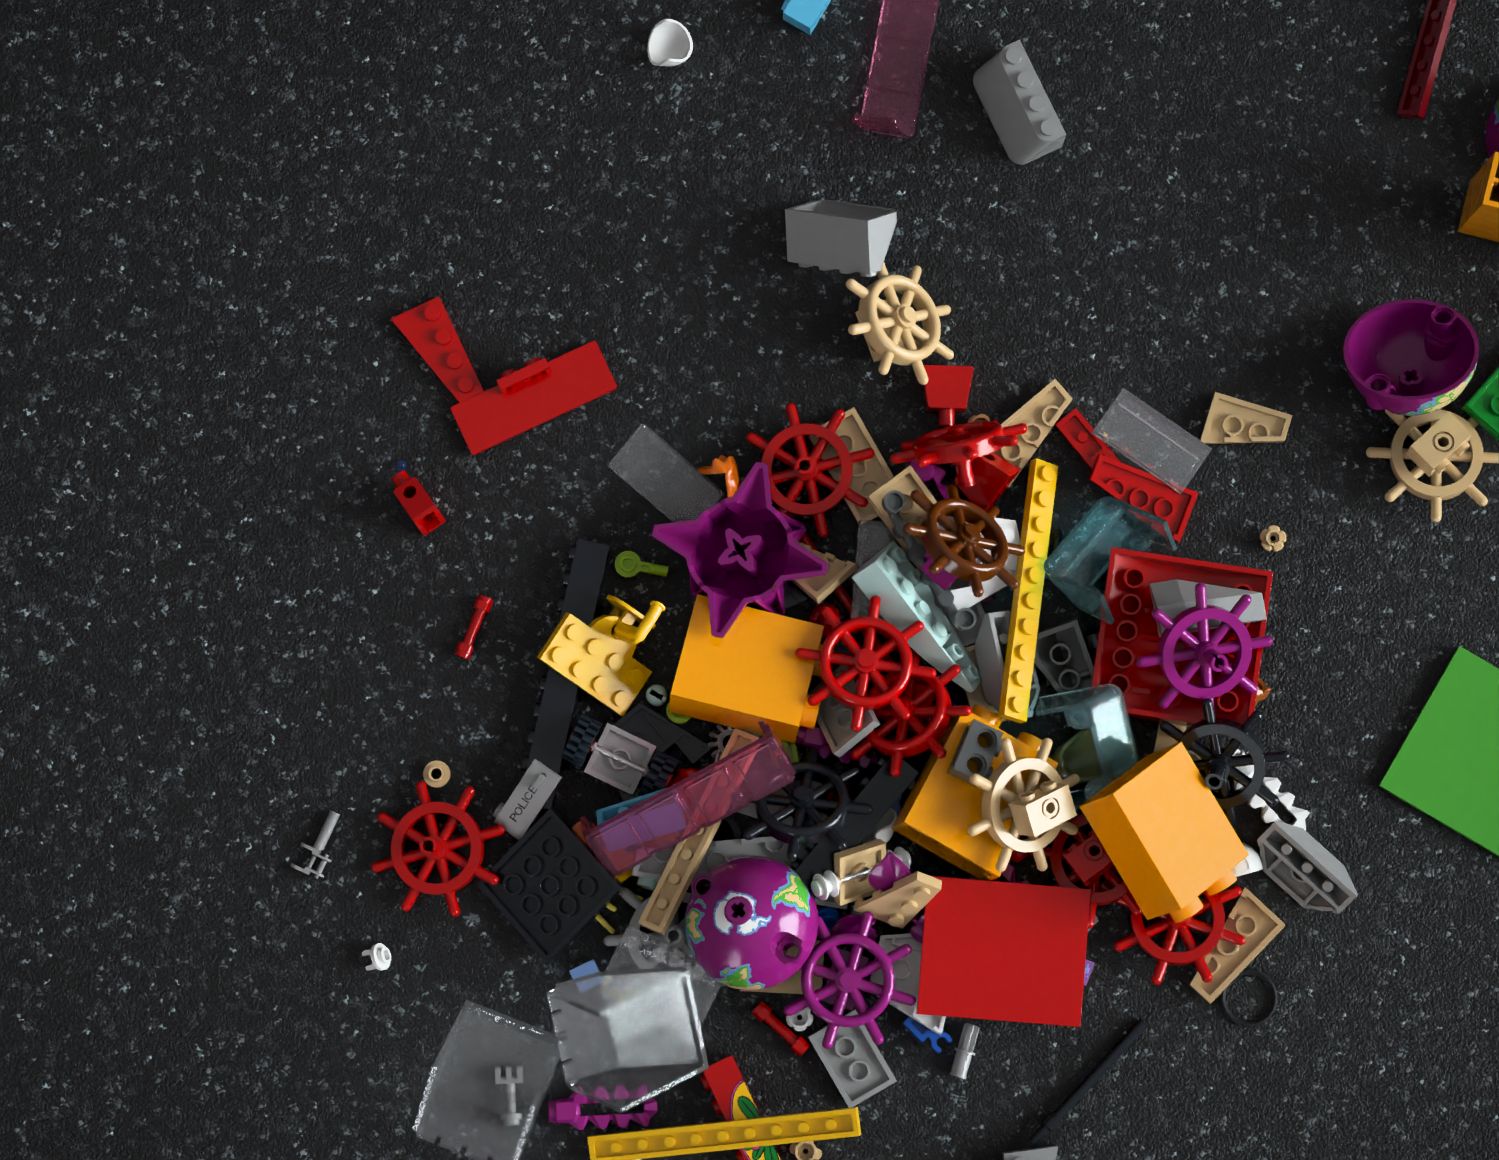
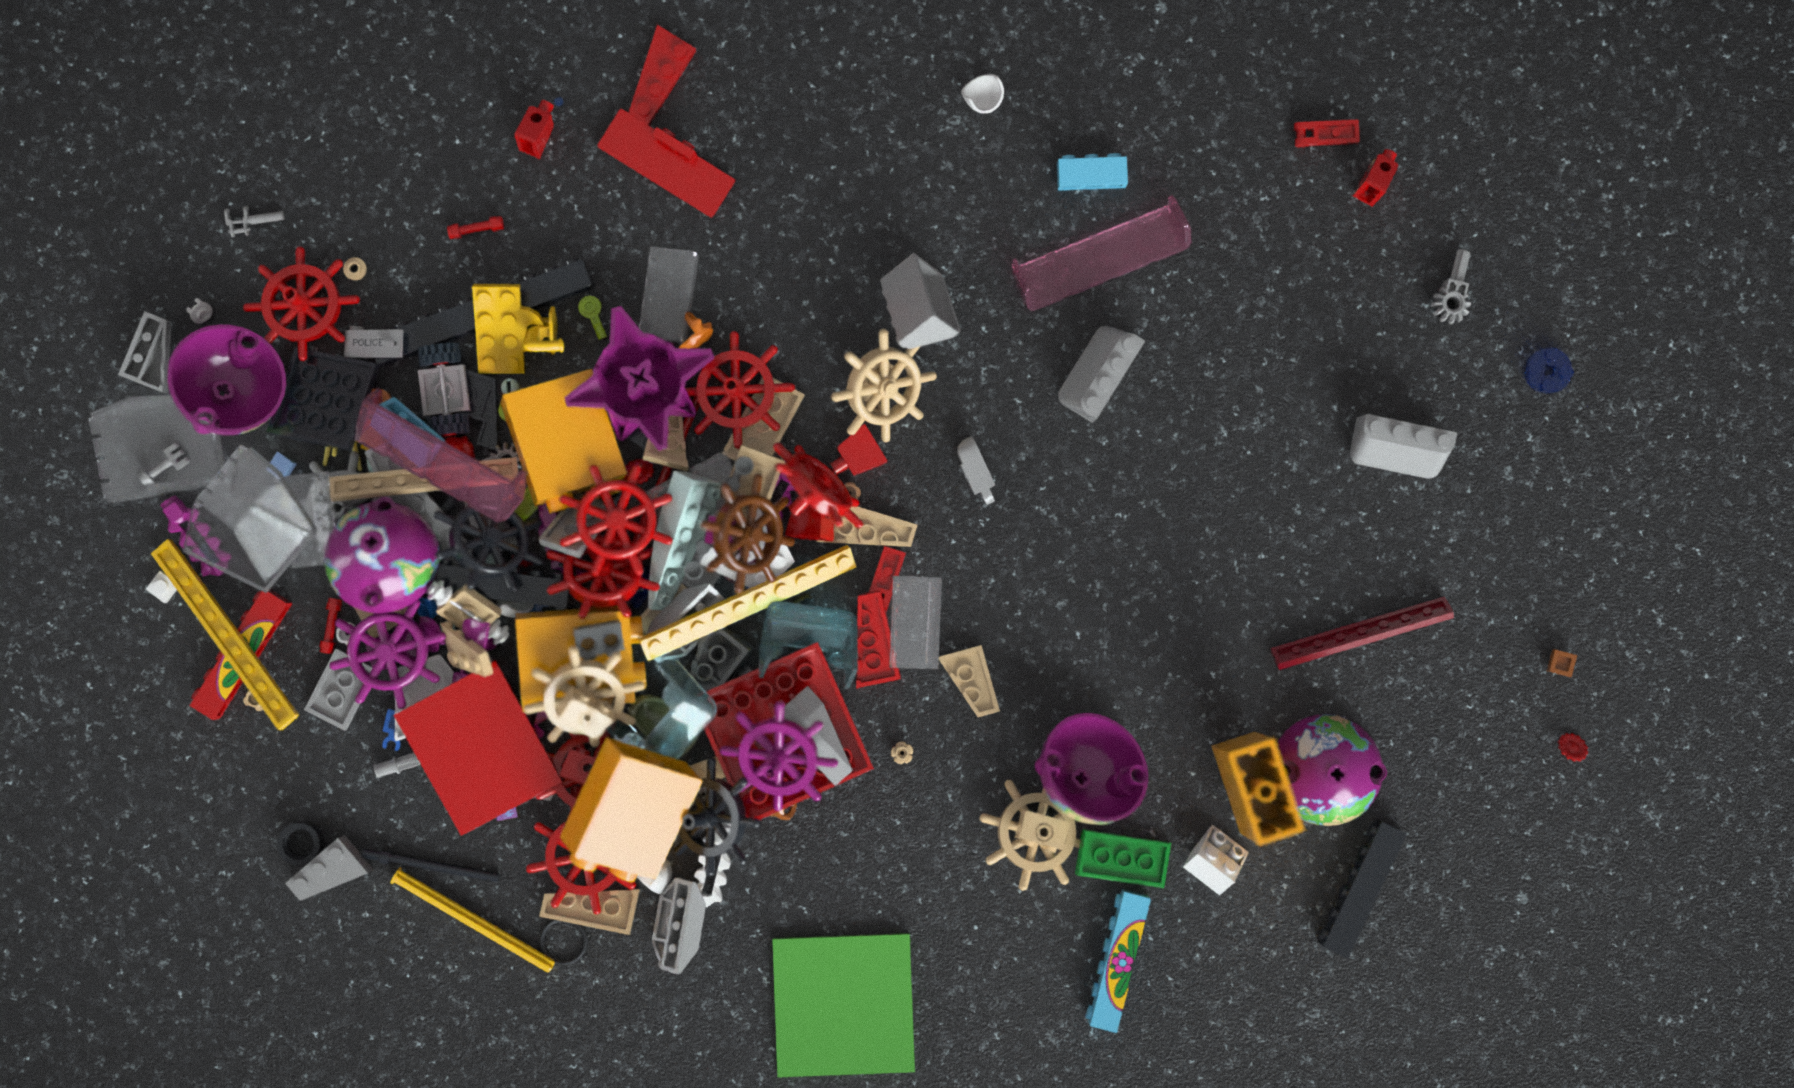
camera: 50 degrees right, 5 degrees up
none -> light grey wedge [118,311,172,393]
none -> magenta piece [167,325,286,435]
none -> yellow axle [390,867,555,972]
none -> light grey piece [957,436,995,505]

